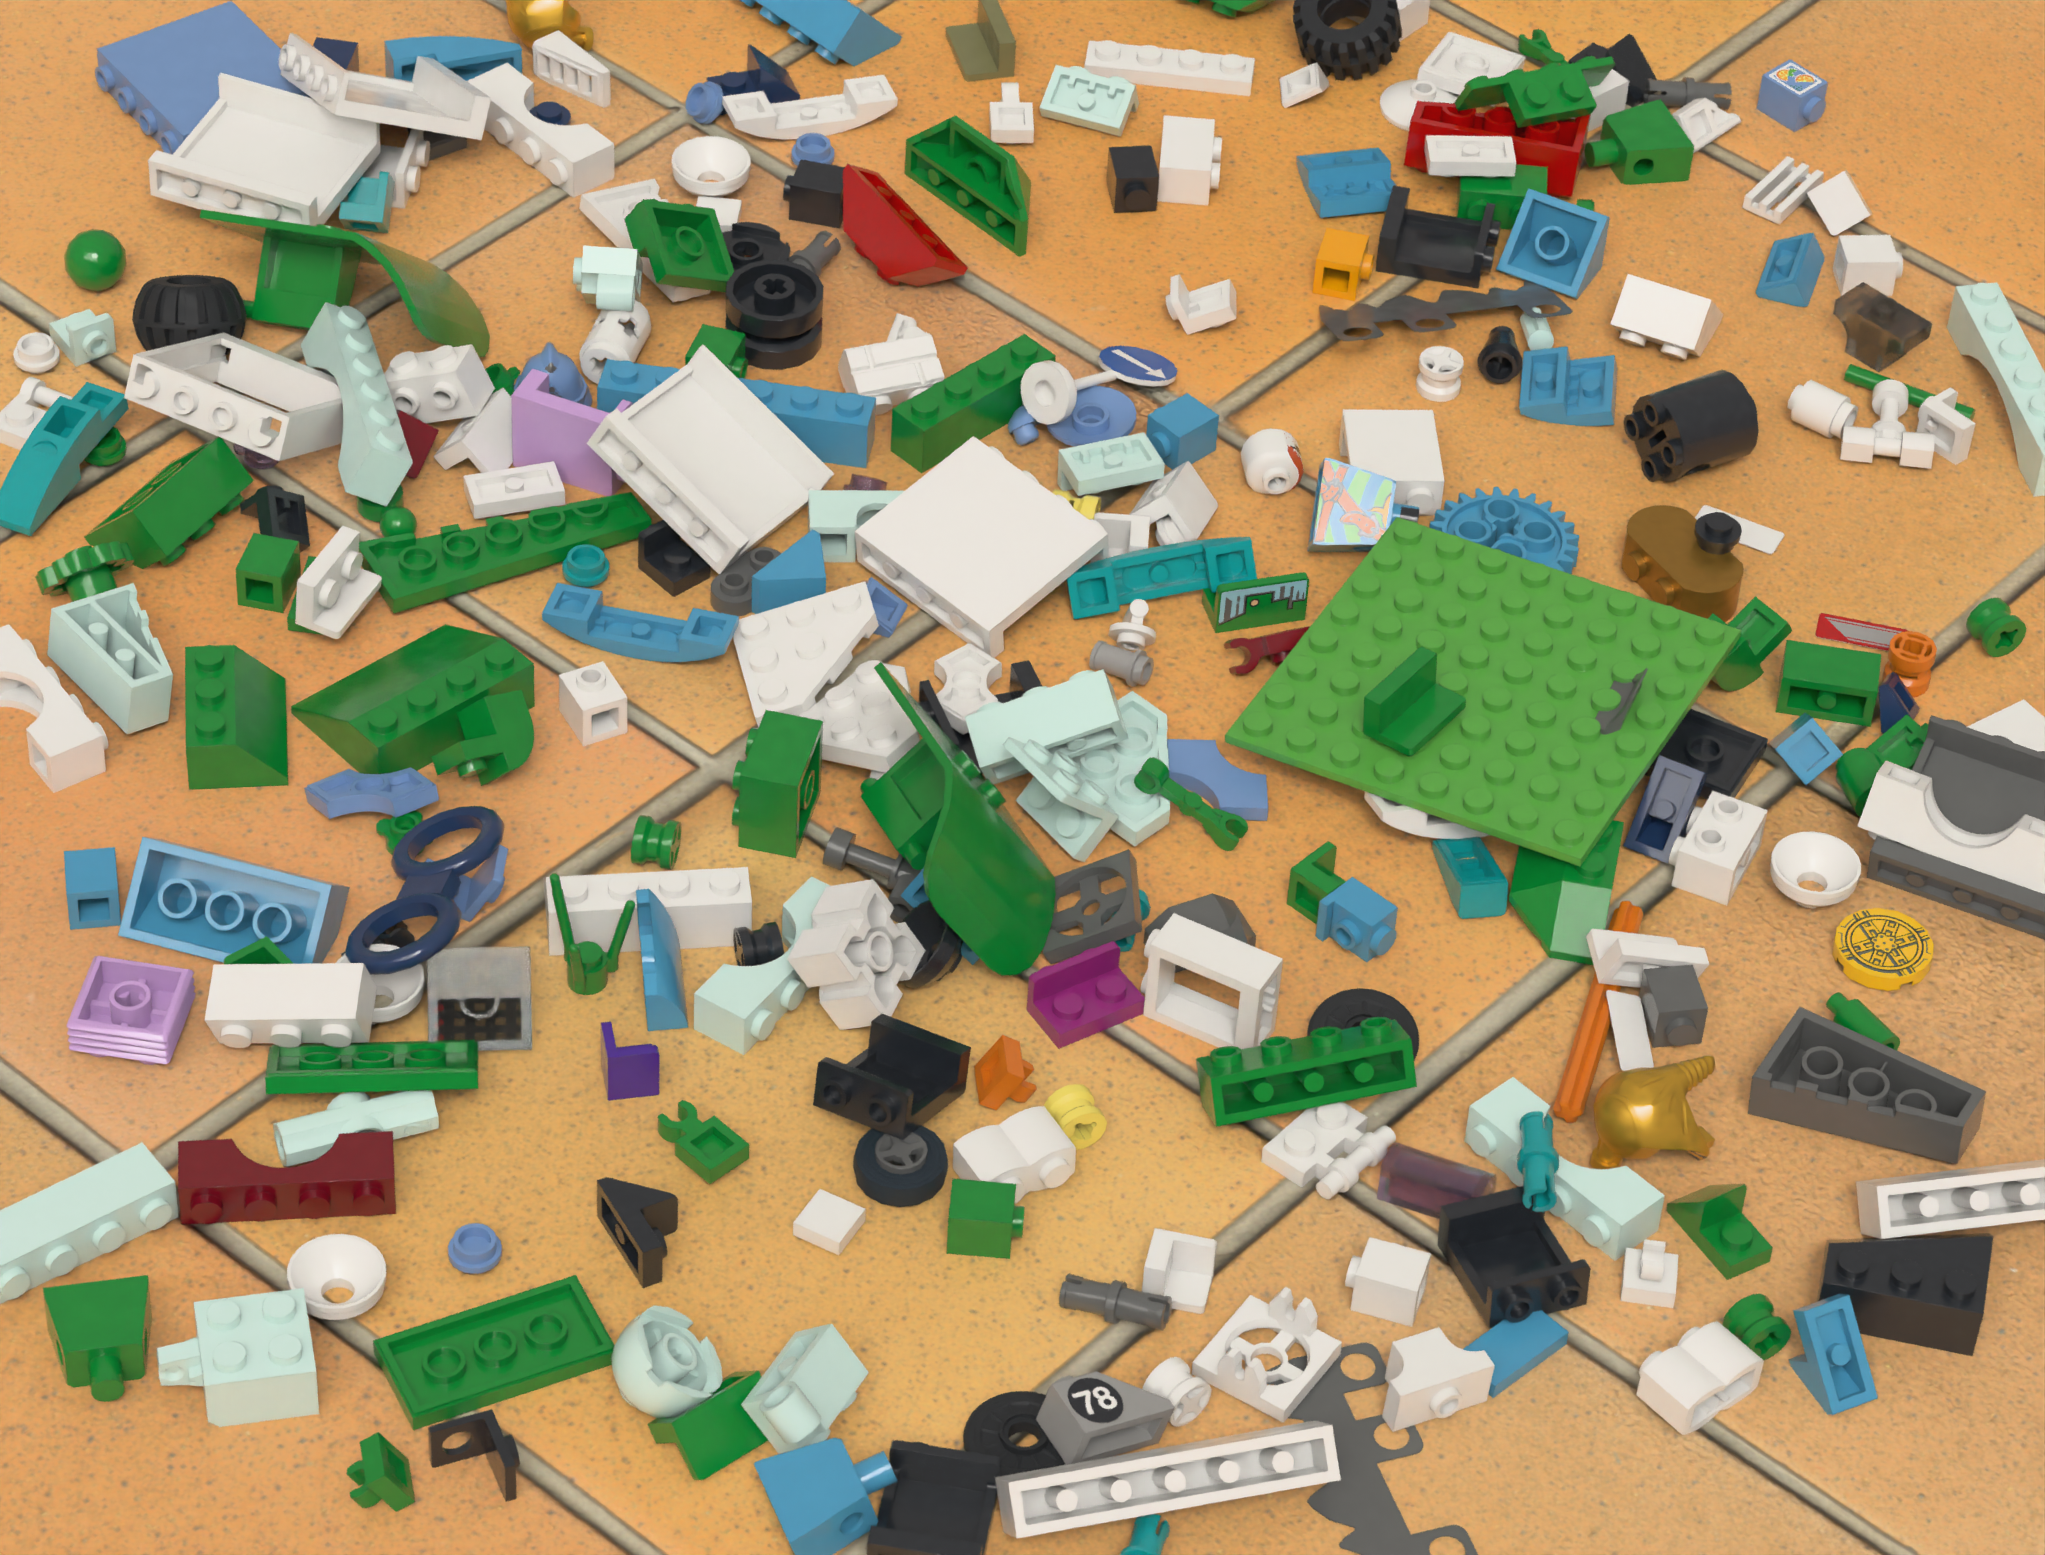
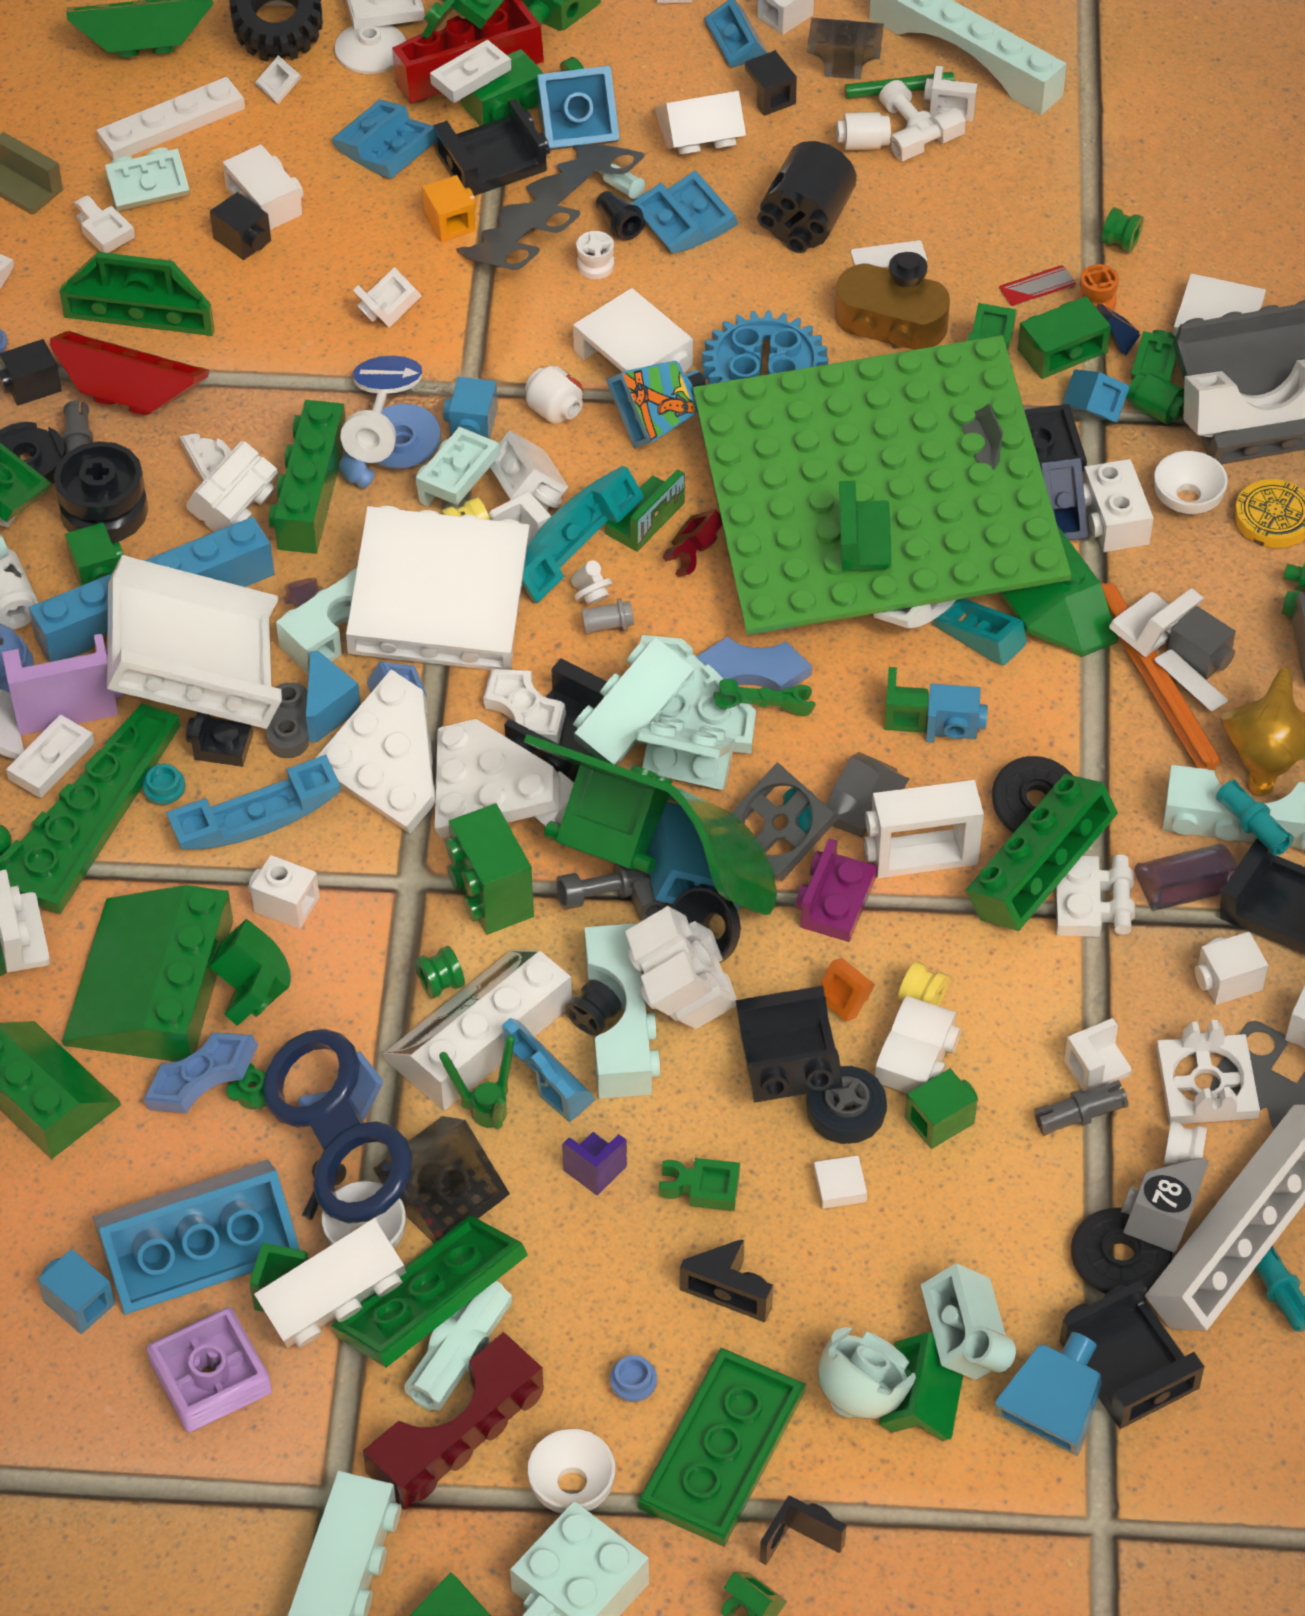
camera: 35 degrees left, 10 degrees up
none -> black panel [745,50,797,116]

